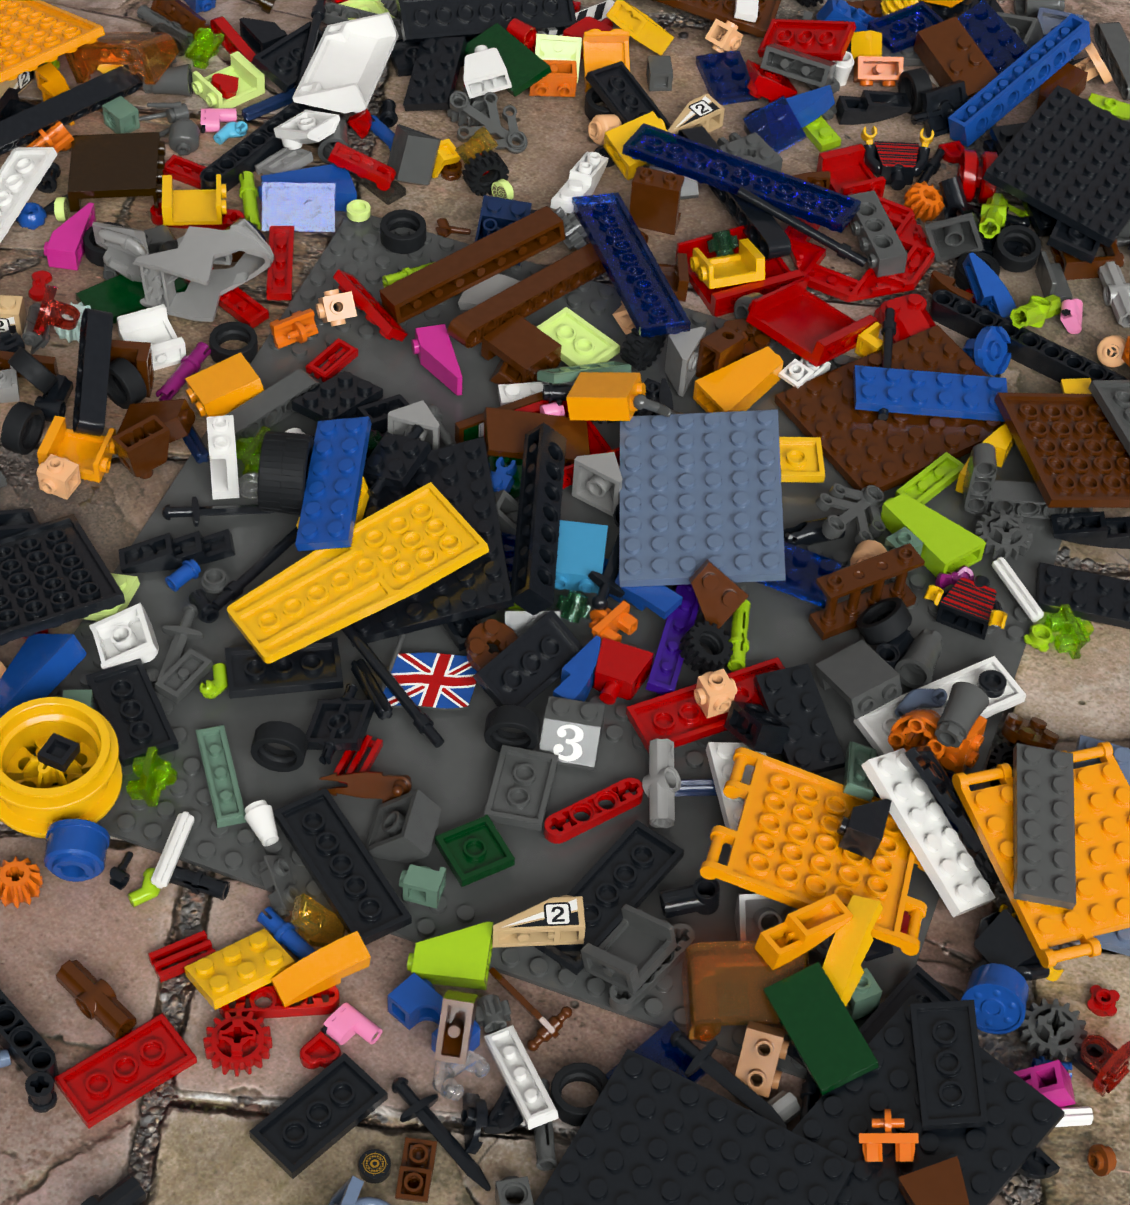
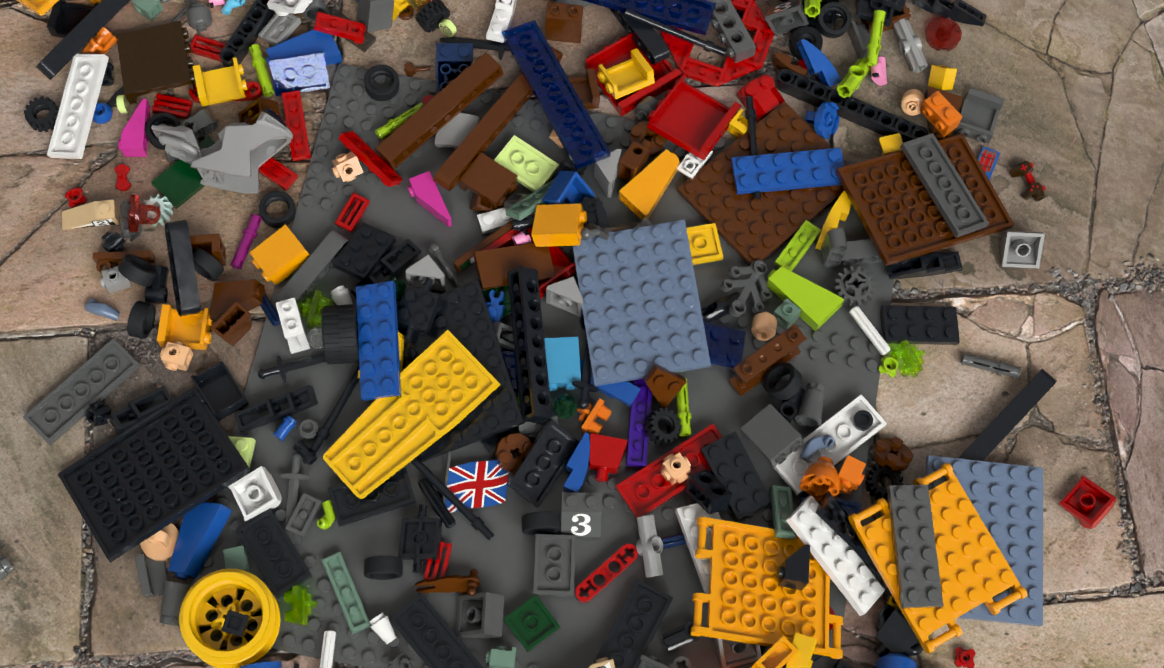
camera: 10 degrees left, 20 degrees up
white panel [117,304,186,371] -> none
orange hips [269,308,319,349] -> none
yellowish green tile [346,199,371,222] -> none
dark grey gear [554,207,589,250] -> none
clear green gear [707,230,739,257] -> none
torso [923,575,1008,640] -> none
dark grey plant [934,682,989,748] -> none
magenta piece [935,565,974,589] -> none
none -> red tile [151,94,193,119]
none -> black container [190,361,248,421]
none -> blue panel [542,171,595,205]
none -> lime pin [865,10,886,66]

